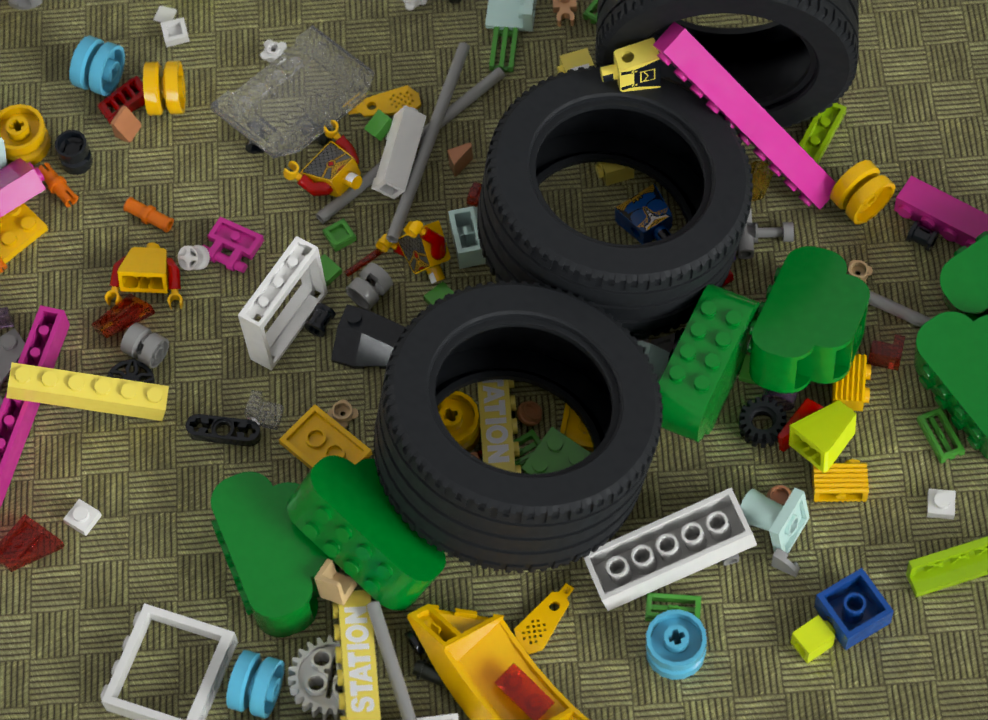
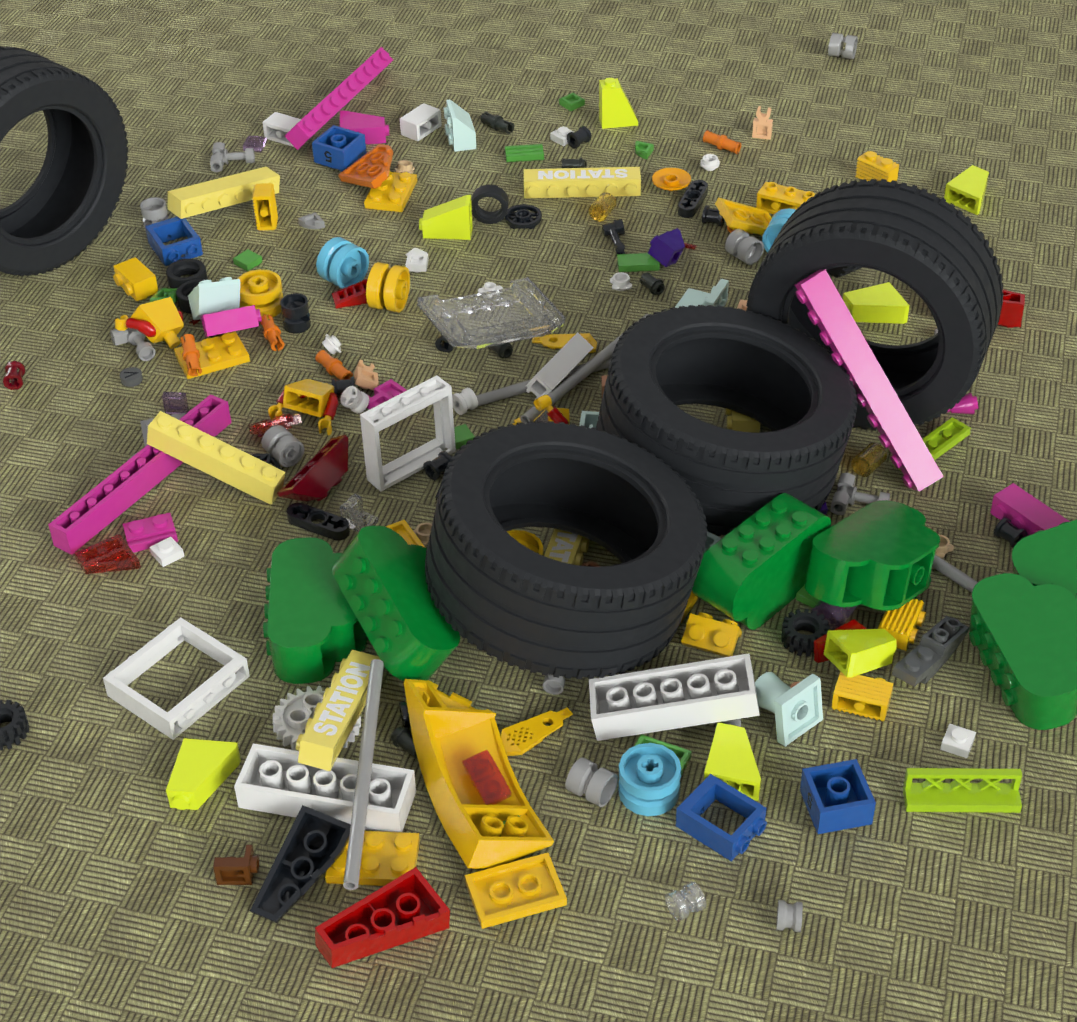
camera: 15 degrees right, 20 degrees down
nougat slope [111,105,142,143] -> none
medium azure wheel [226,650,285,719] -> none
torso [283,120,362,197] -> none
tan panel [314,559,357,606] -> none
bright green tile [322,218,357,252] -> none
bright green tile [364,109,392,141] -> none
light yellow torso [600,38,661,92] -> none
light grey tile [771,548,800,577] -> none
neon yellow brick [790,615,835,664] -> none
yellow wheel [830,160,896,225] -> none
clear red panel [868,334,905,371] -> none
bright green tile [917,408,965,464] -> none
none -> dark pink plate [123,513,178,553]
none -> dark red wedge [277,435,348,502]
none -> white plate [322,334,342,355]
none -> black bush [332,377,355,397]
none -> light nougat plate [354,359,379,391]
none -> white wheel [452,387,478,415]
none -> light grey wheel [565,757,618,807]
none -> blue window [676,774,767,861]
none -> yellow bracket [681,612,742,657]
none -> neon yellow slope [704,723,761,801]
none -> dark grey slope [891,616,970,687]

